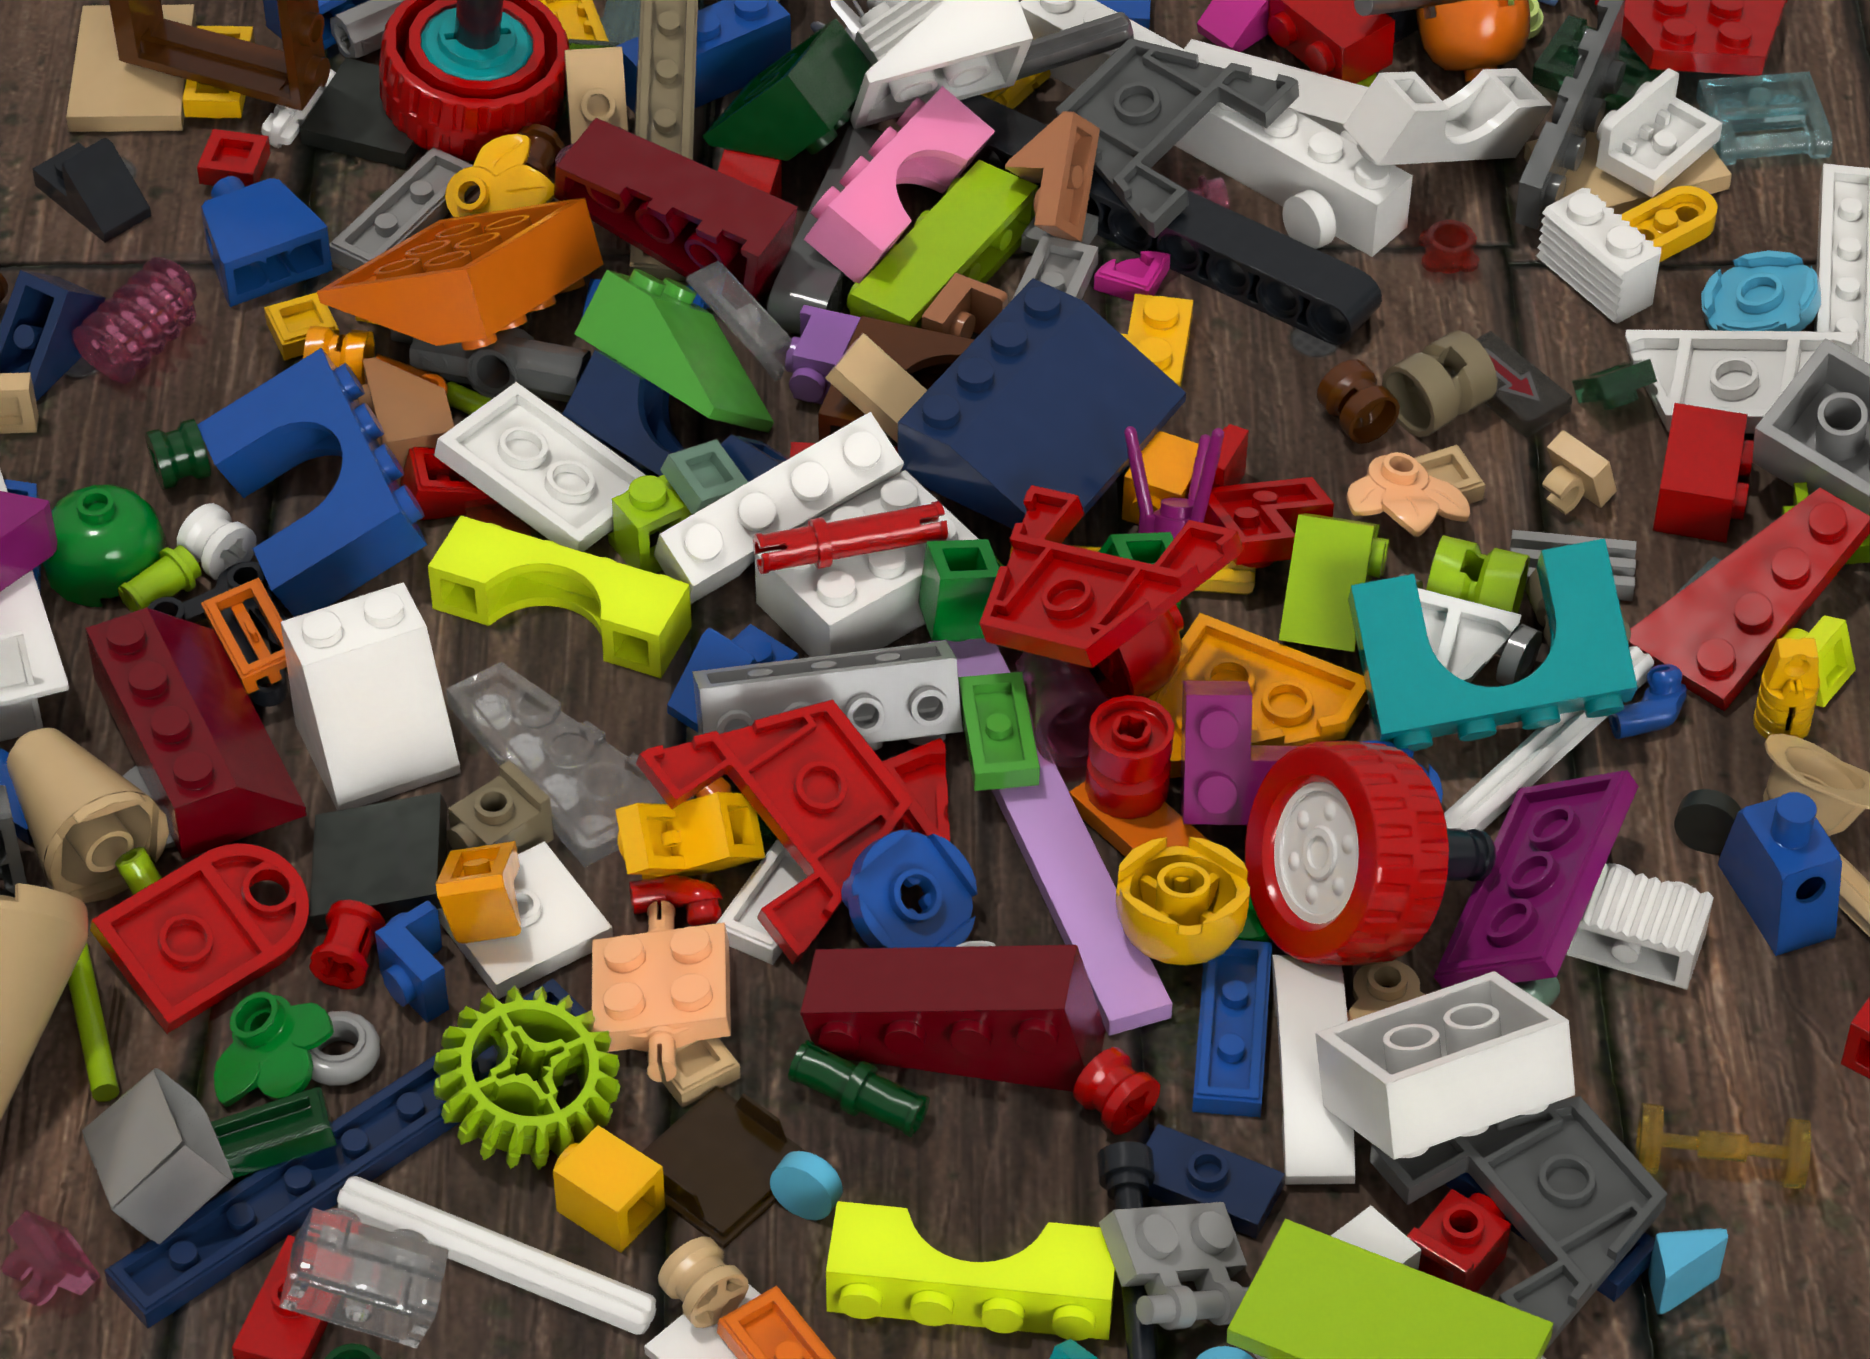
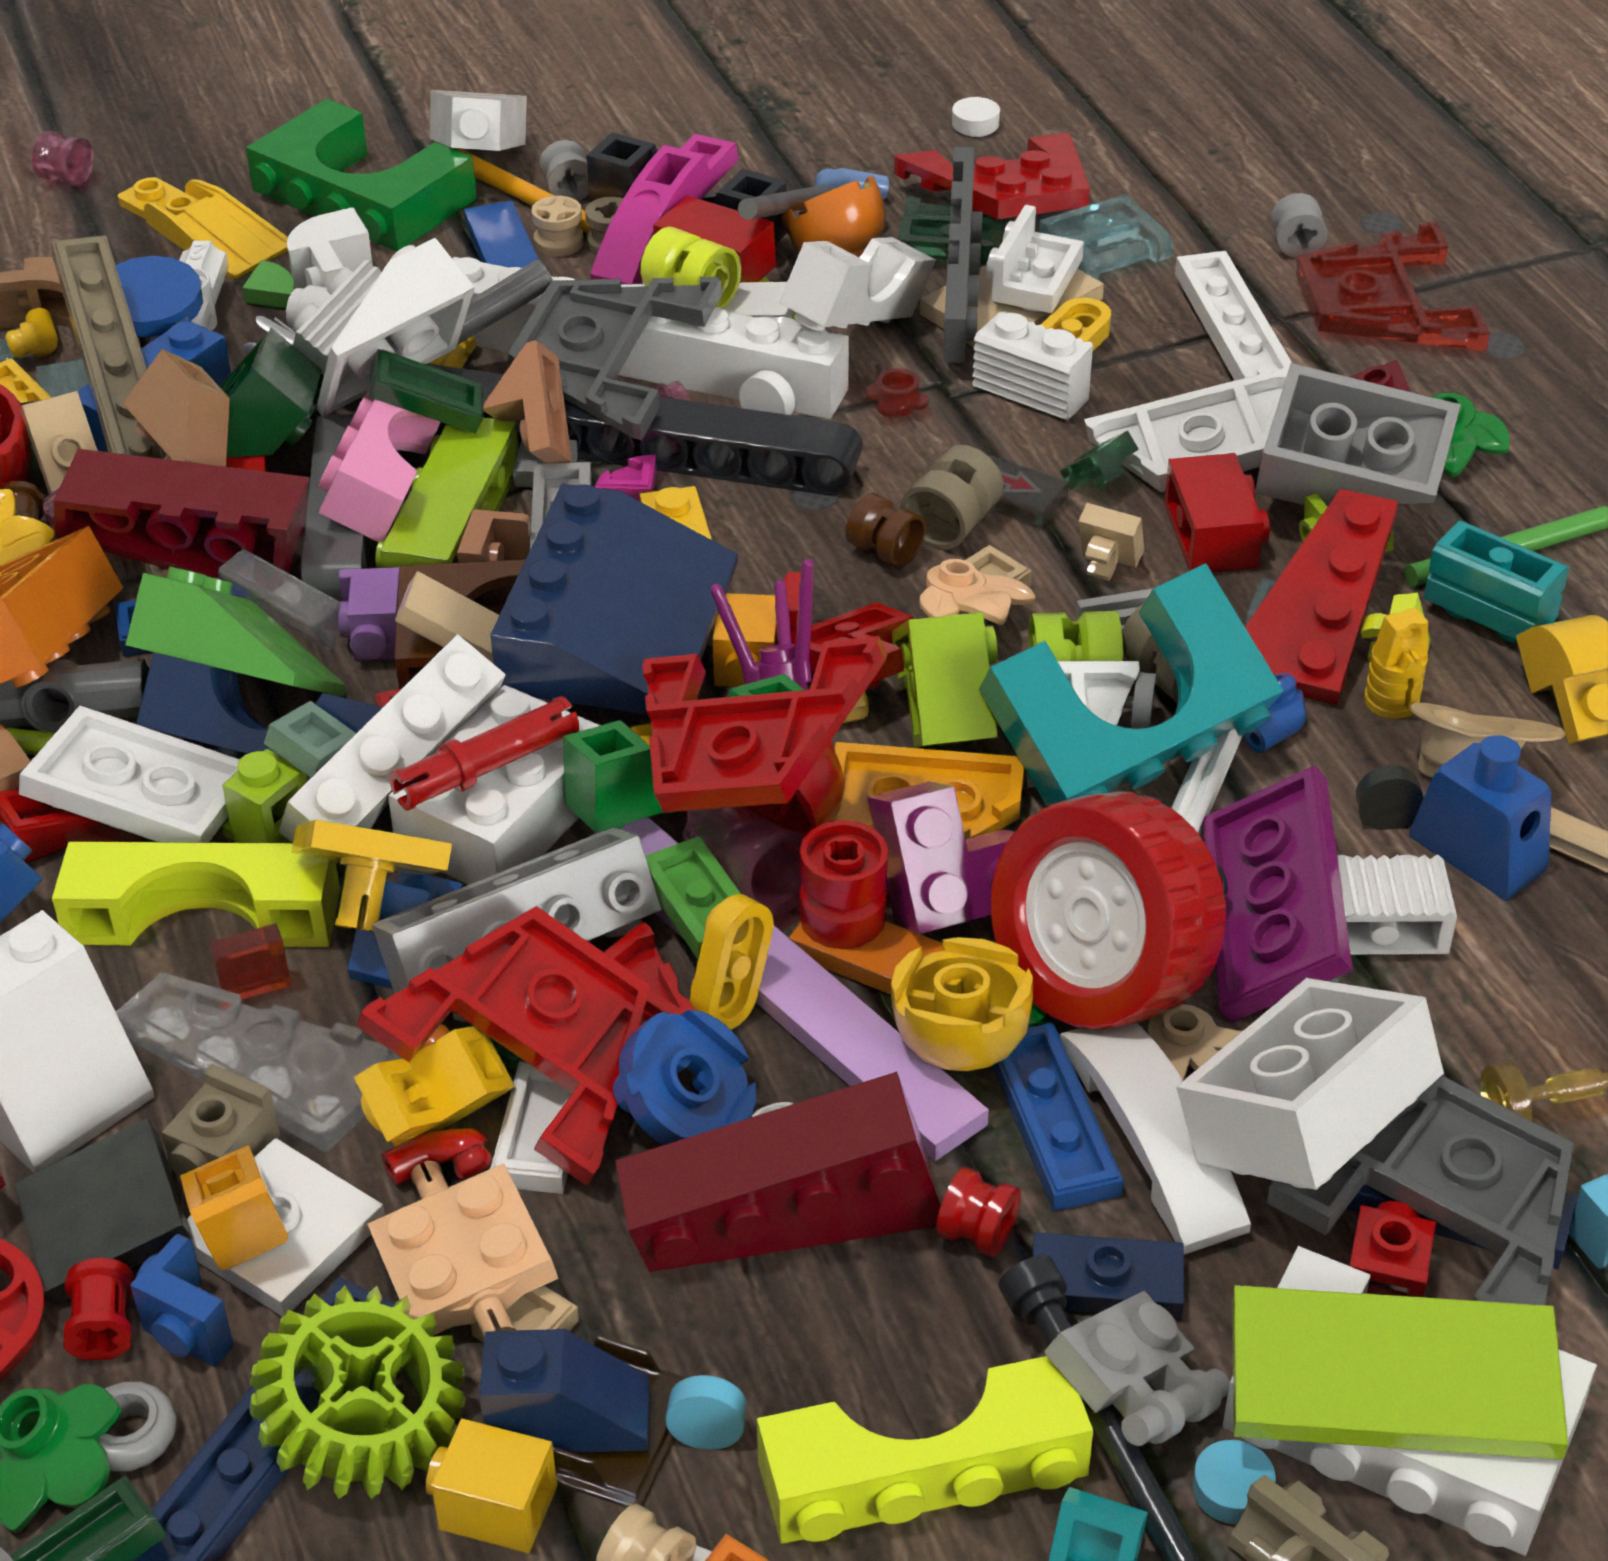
camera: 20 degrees left, 5 degrees down
dark green pin [788,1040,930,1137] -> none
medium azure tile [1701,250,1821,331] -> none
none -> medium nougat slope [122,349,230,467]
none -> clear red tile [209,923,291,1005]
none -> yellow tile [291,819,452,932]
none -> dark green tile [369,349,484,434]
none -> dark blue slope [479,1329,650,1453]
none -> neon yellow wheel [640,226,741,309]
none -> yellow plate [690,894,774,1030]

